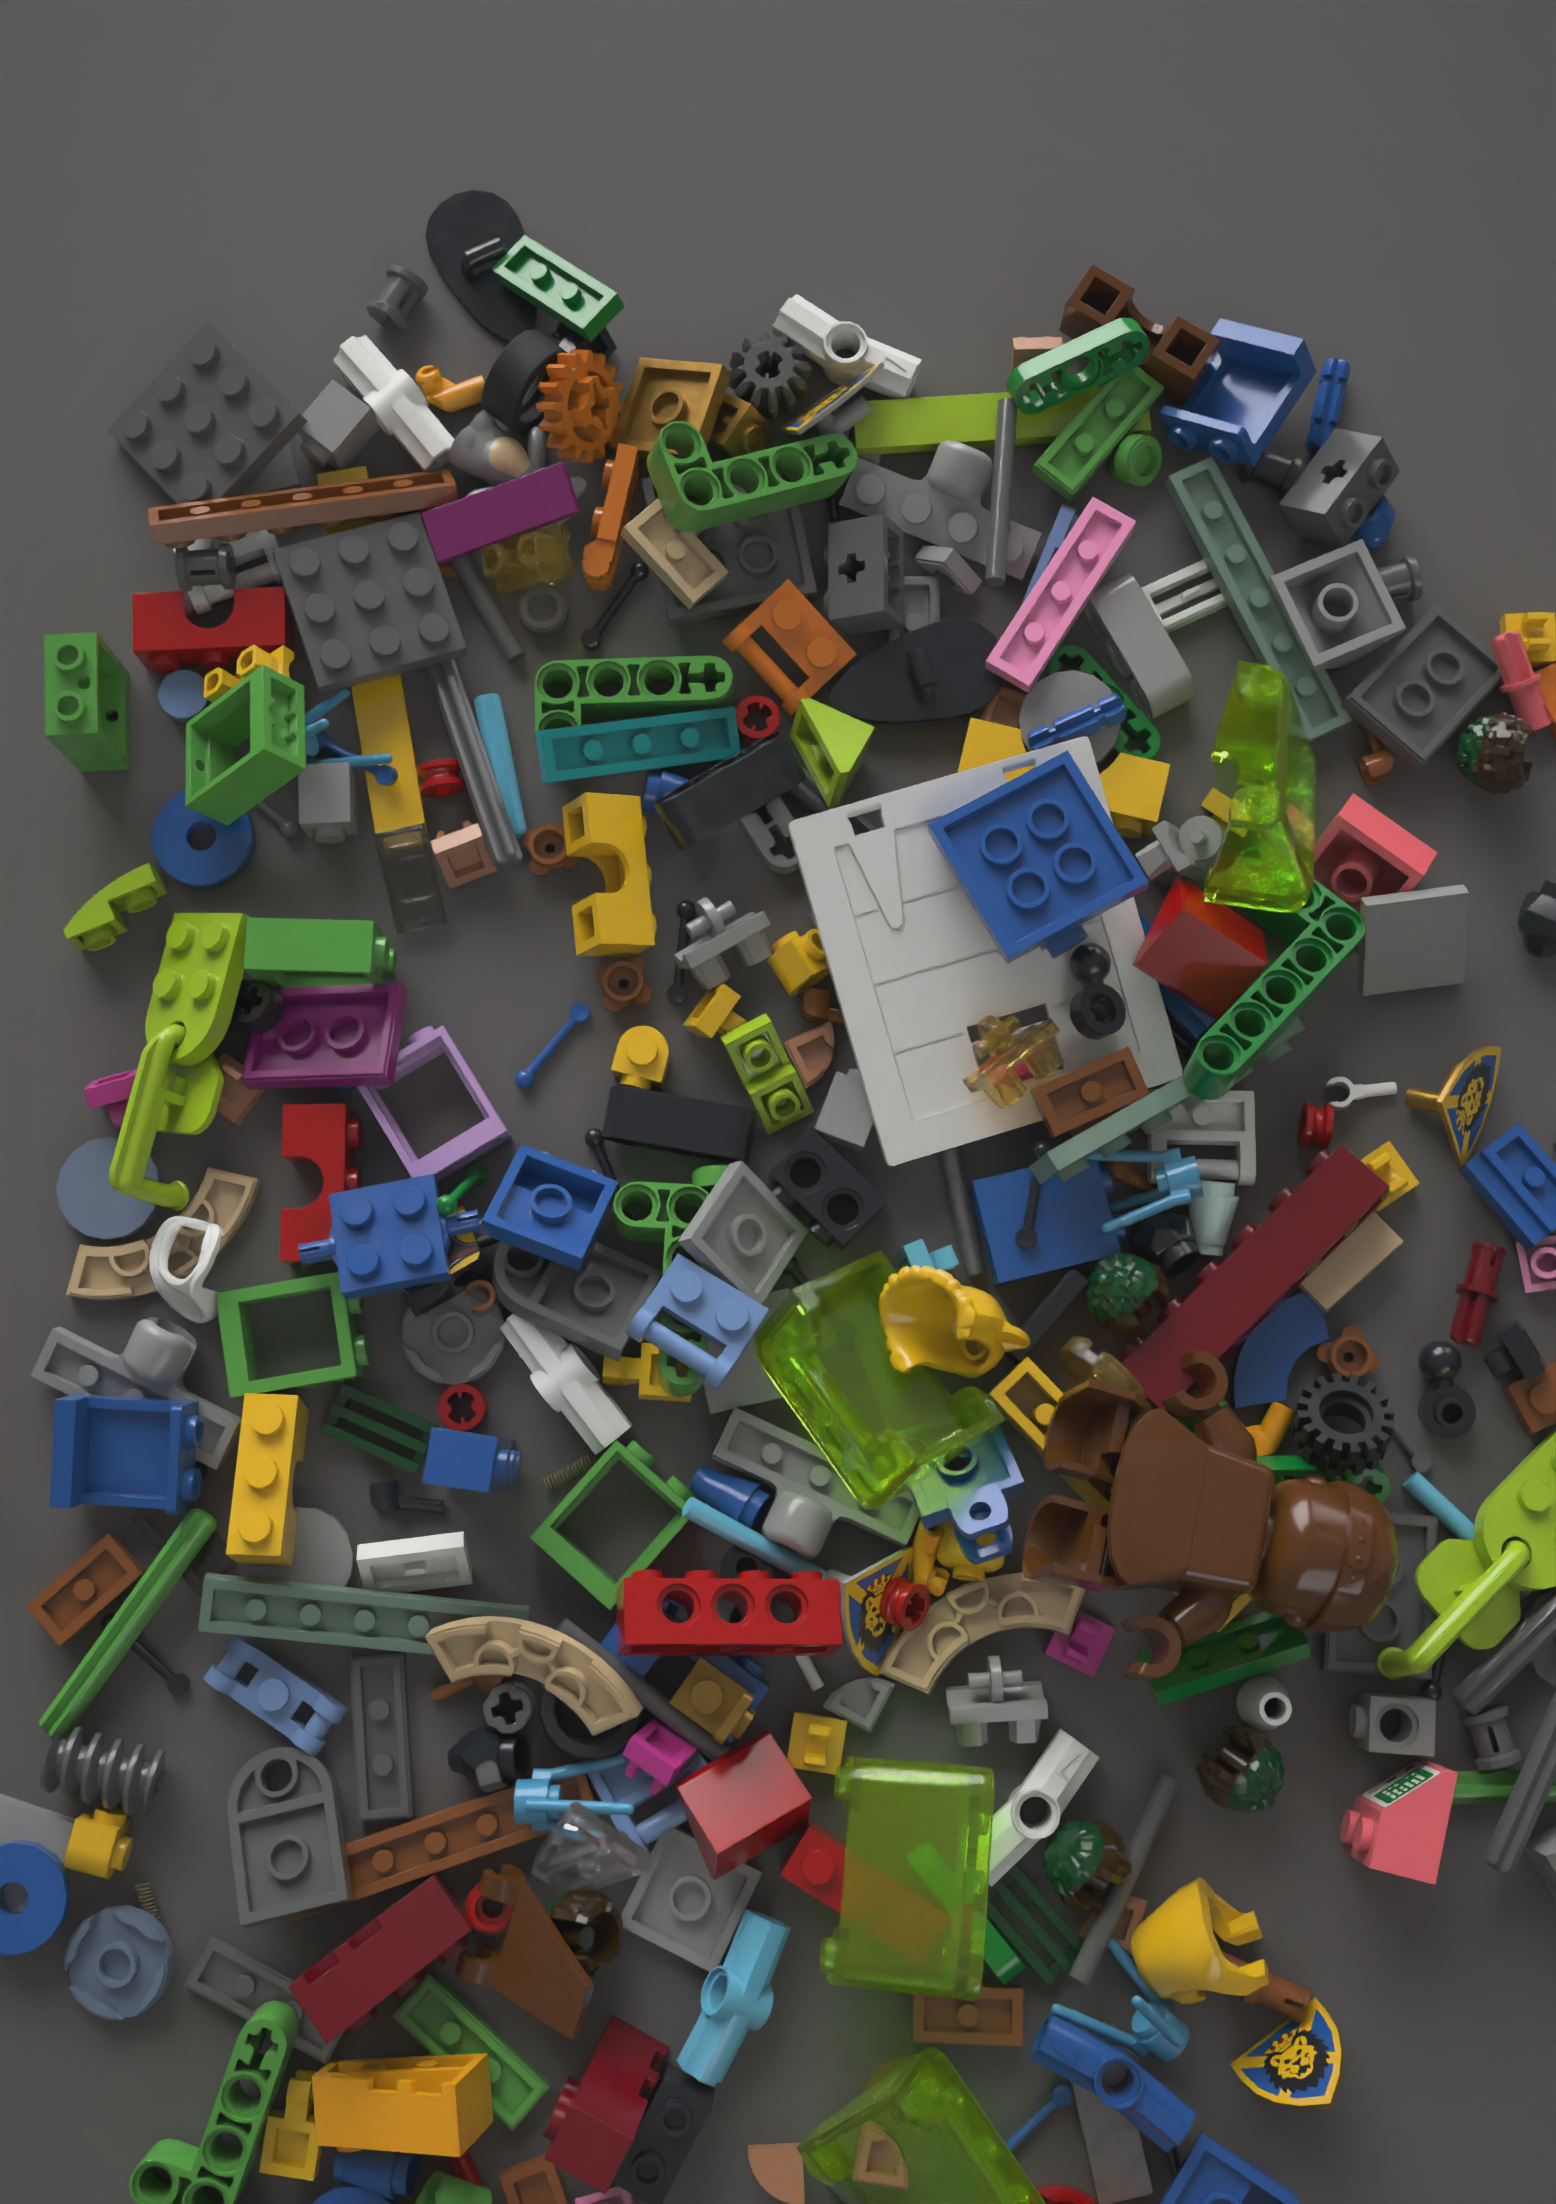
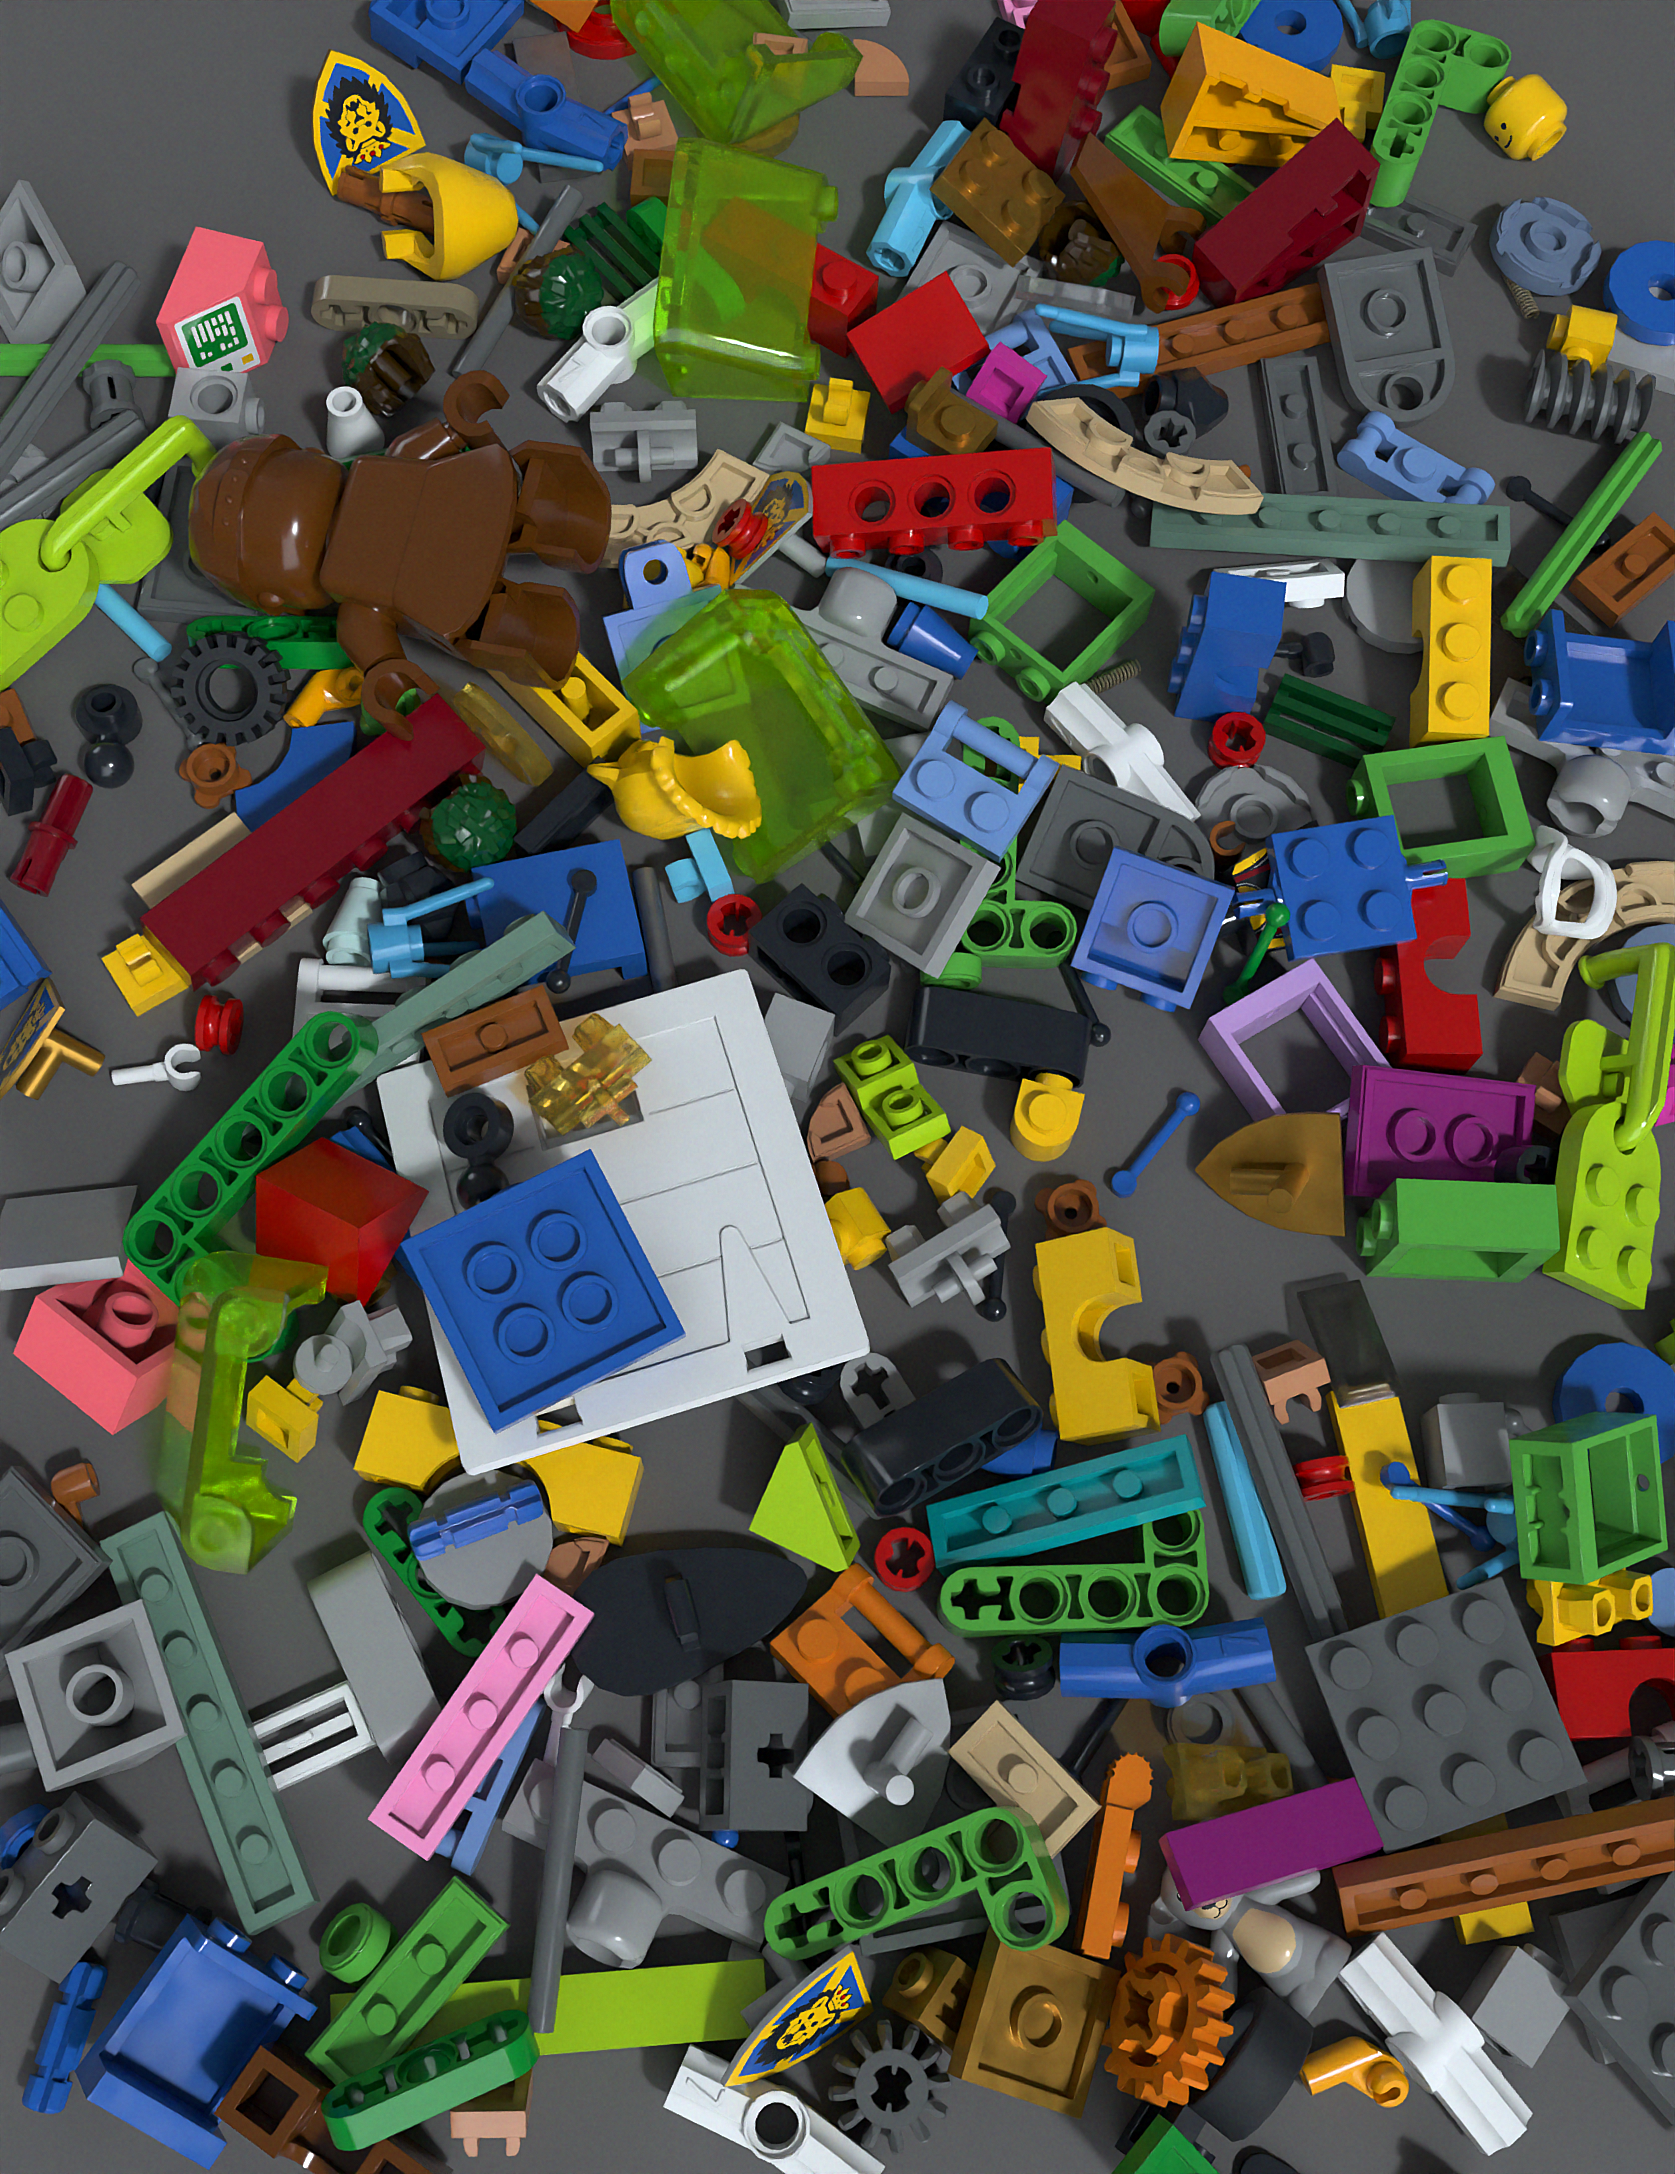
camera: 175 degrees right, 10 degrees down
none -> dark tan beam [311,275,480,340]
none -> white hand [543,1663,594,1767]
none -> nougat tile [611,92,680,171]
none -> red bush [707,894,762,957]
none -> light grey shield [792,1677,951,1848]
none -> pearl gold plate [929,117,1066,268]
none -> black bush [991,1635,1056,1701]
none -> blue piece [1059,1617,1276,1708]
none -> pearl gold shield [1195,1112,1346,1236]
none -> yellow head [1484,74,1567,161]

